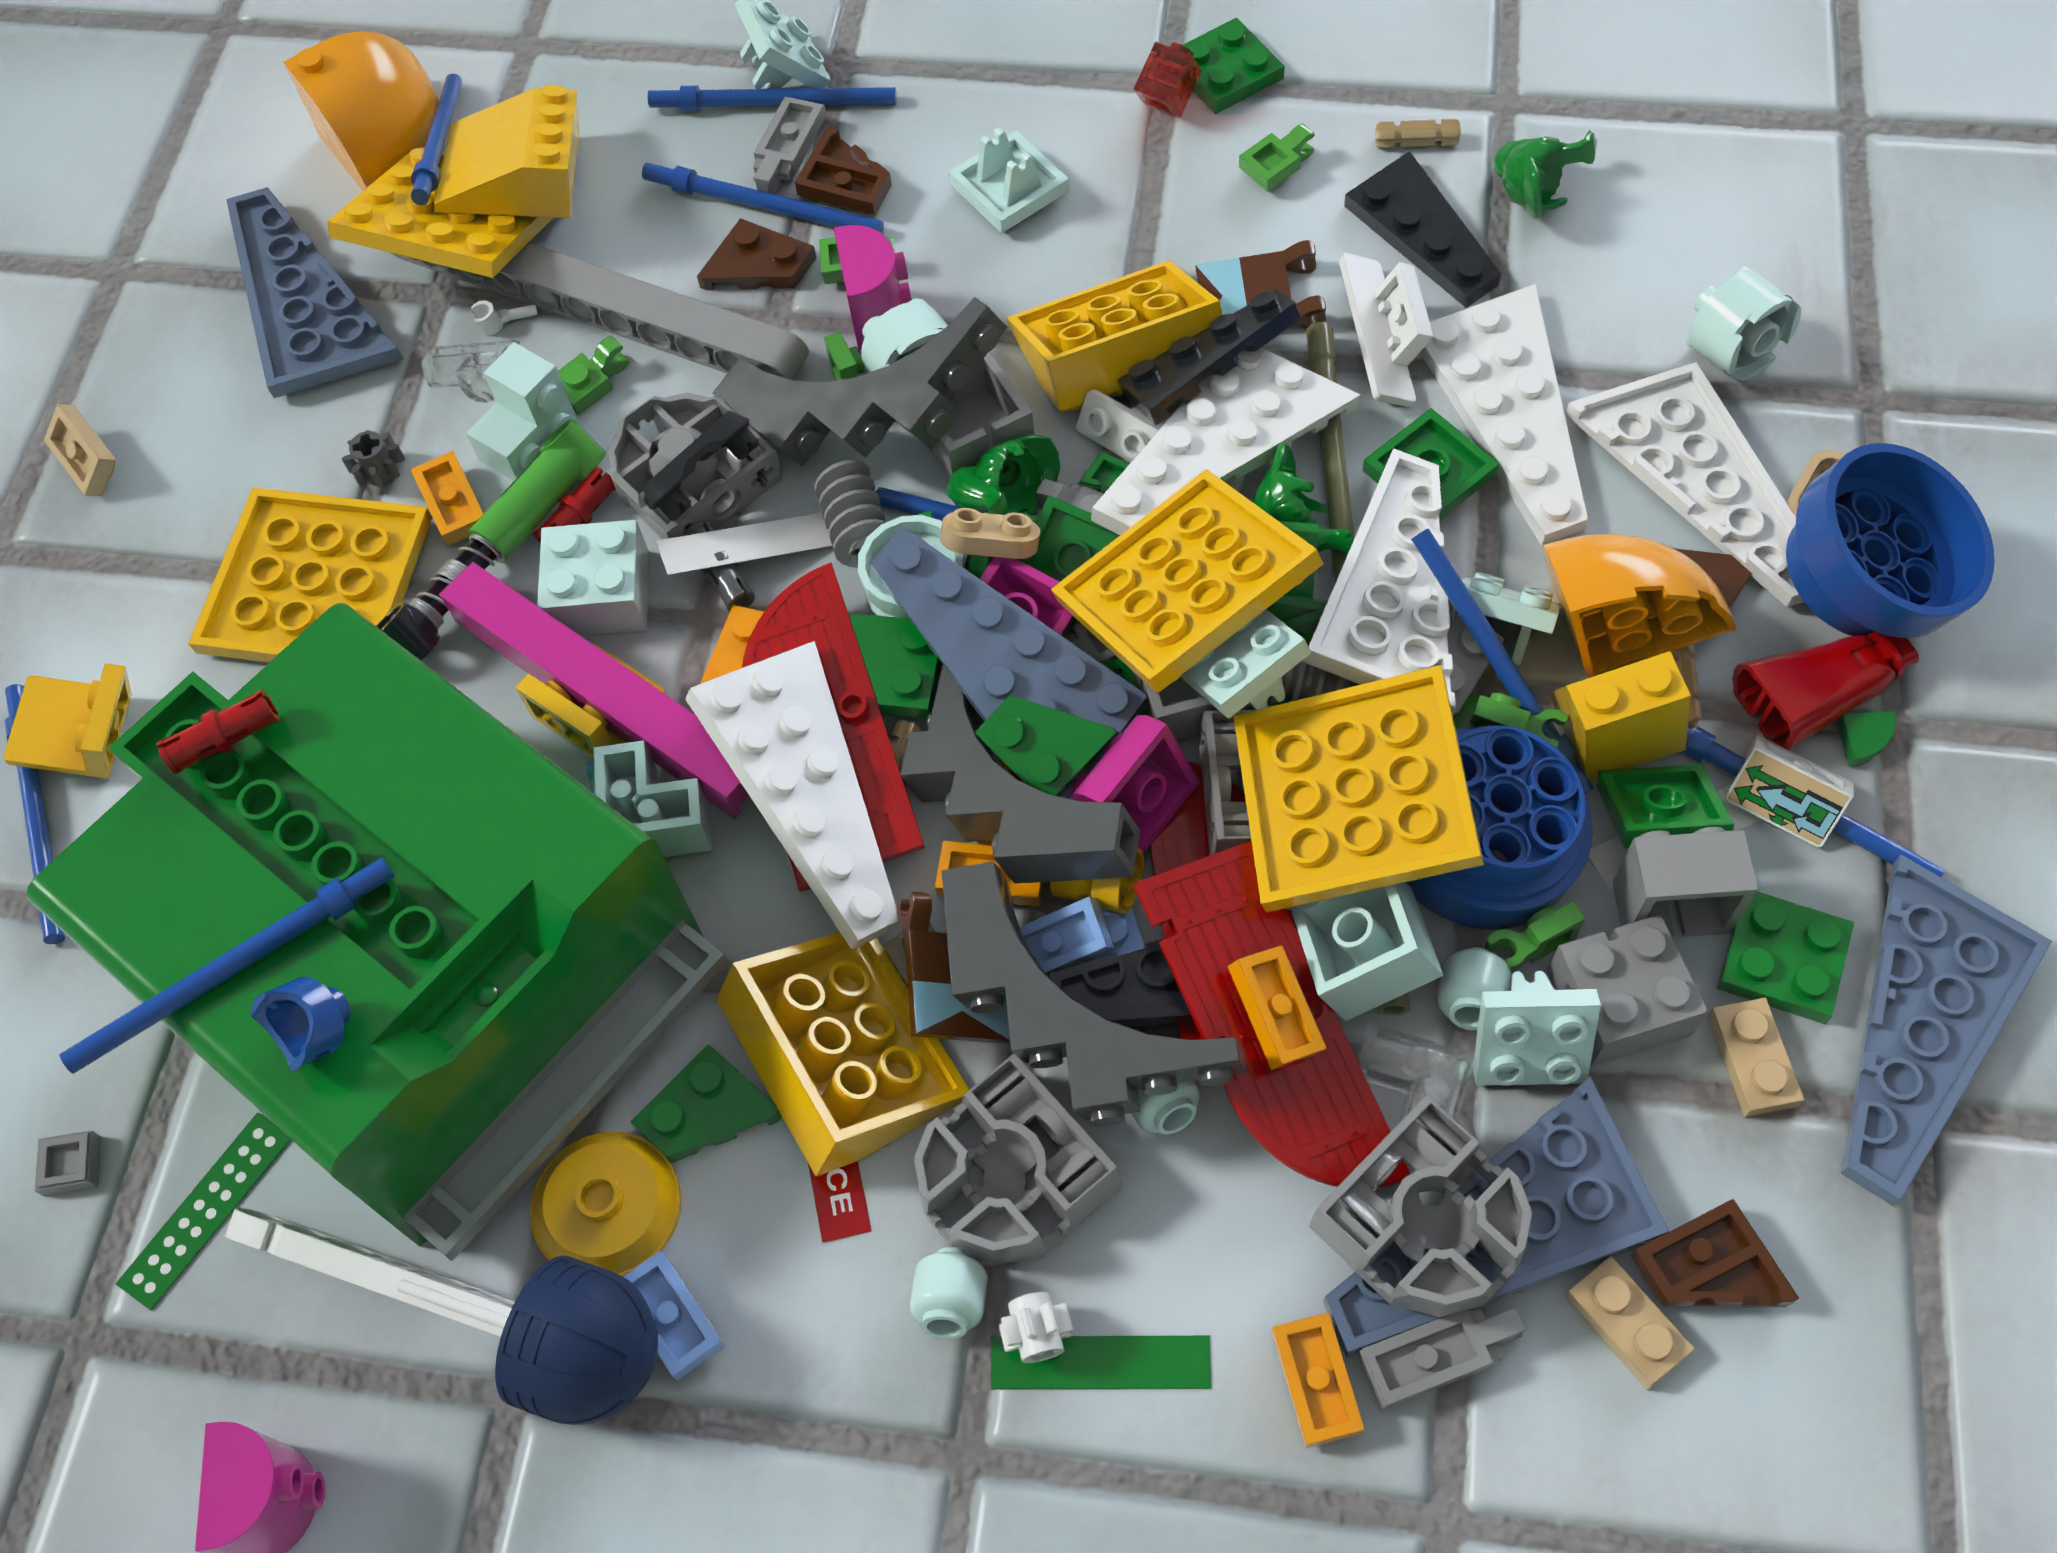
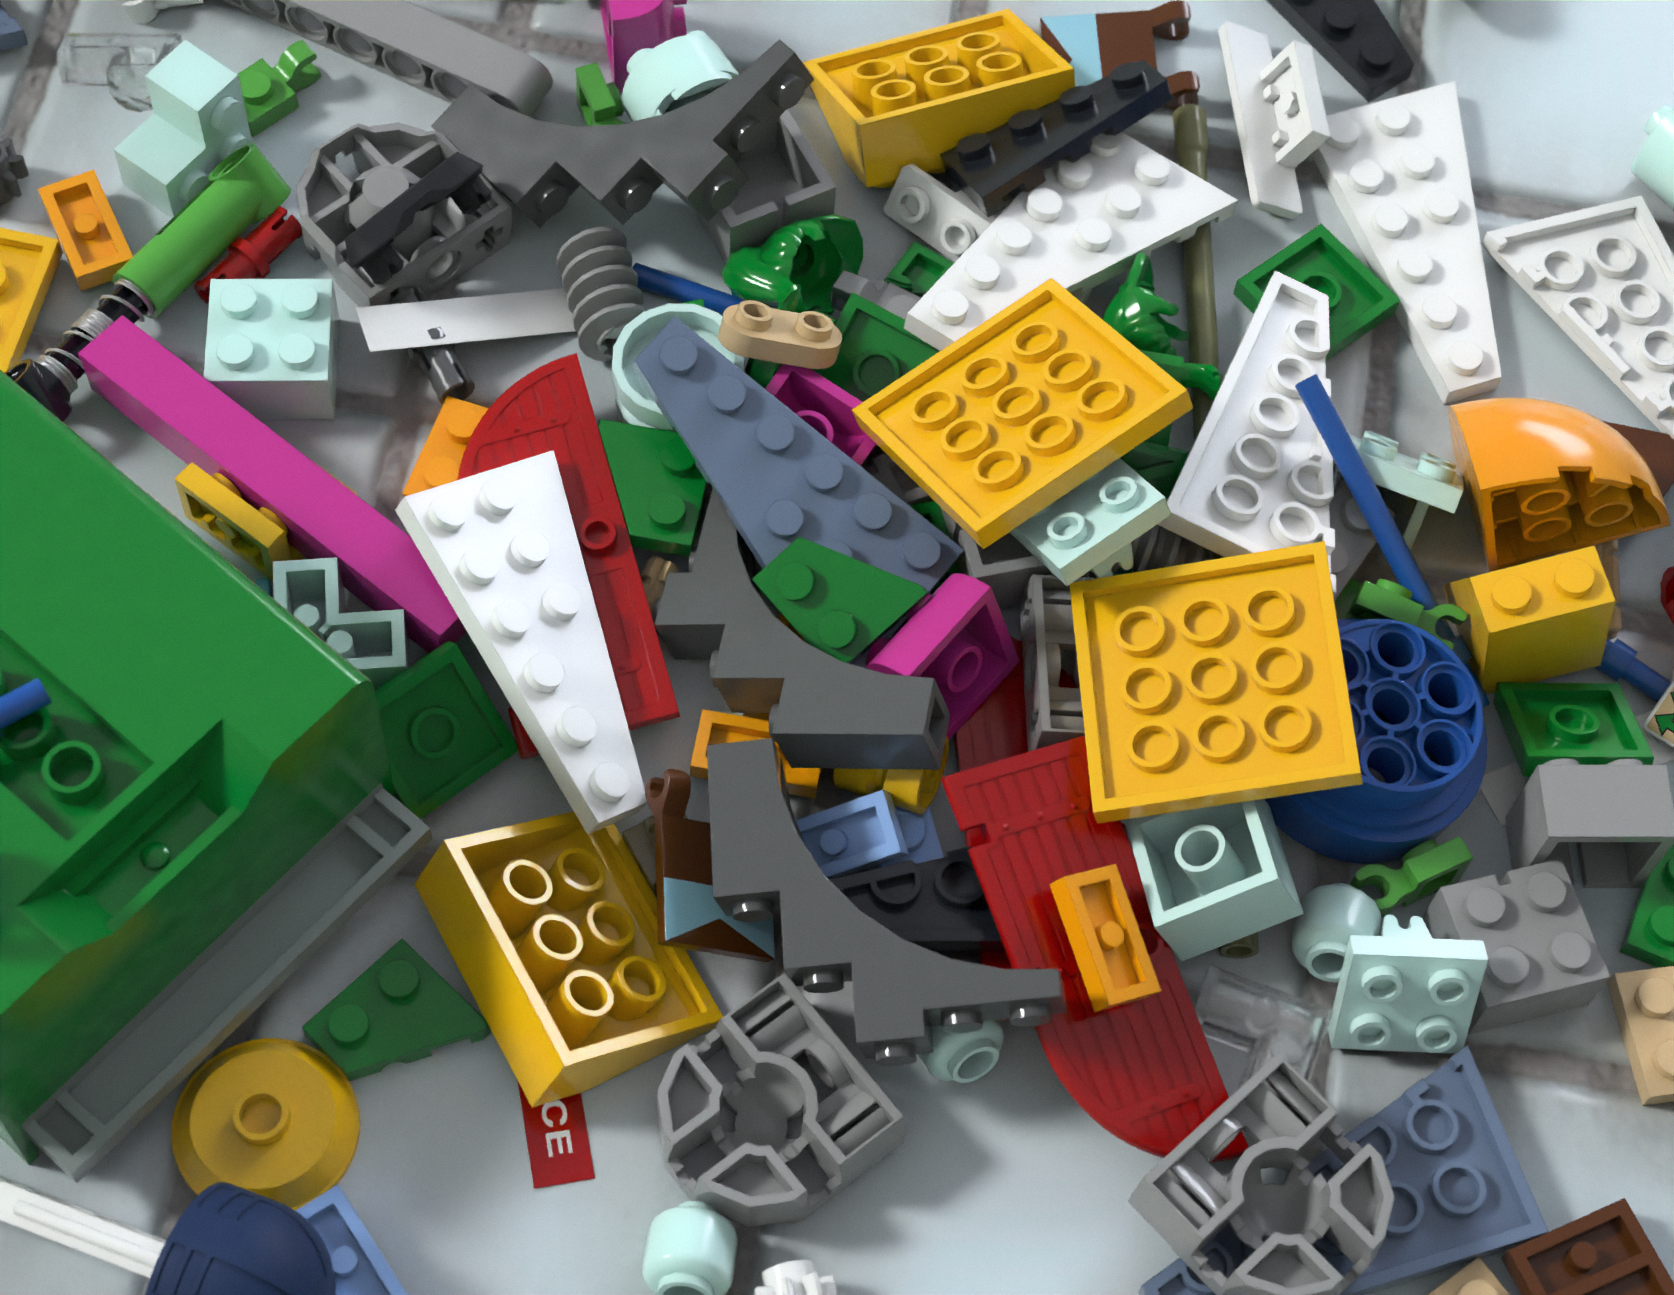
camera: 10 degrees left, 0 degrees up
none -> green plate [375,641,518,819]

